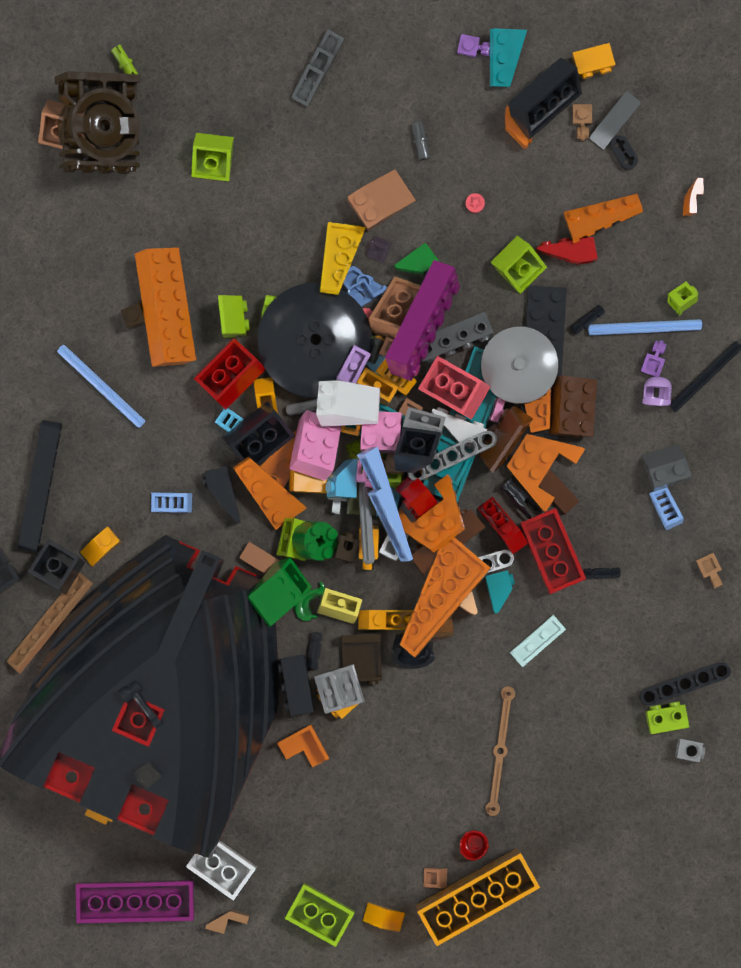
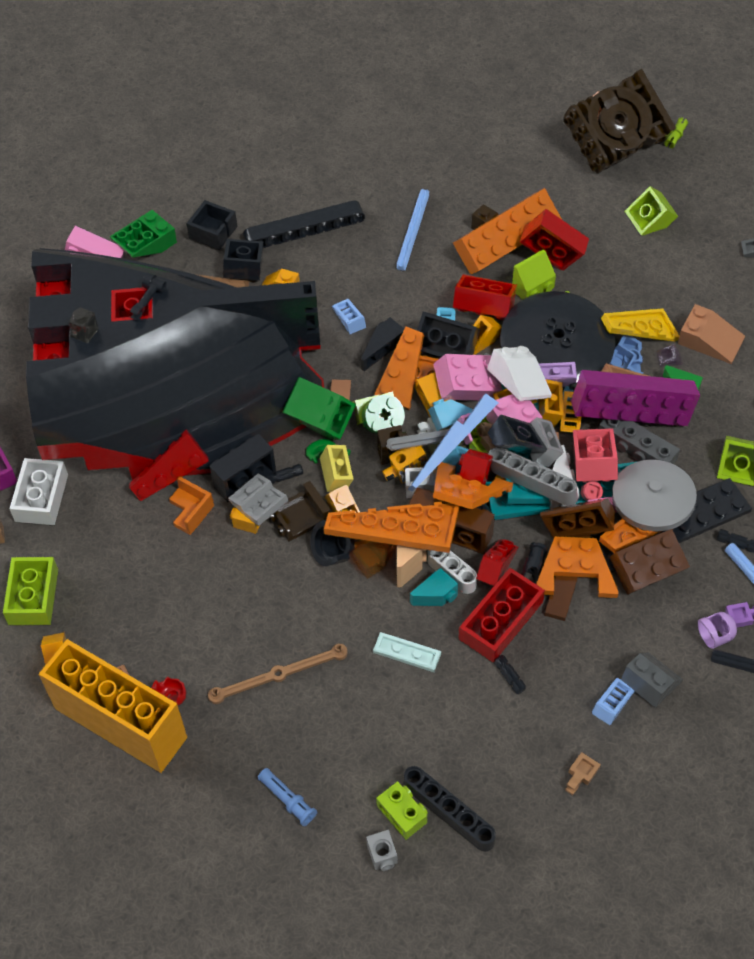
camera: 65 degrees right, 30 degrees down
none -> red wing [129,429,209,501]
none -> medium blue pin [258,768,317,826]
none -> red brick [520,209,589,271]
none -> coral tile [581,481,603,501]

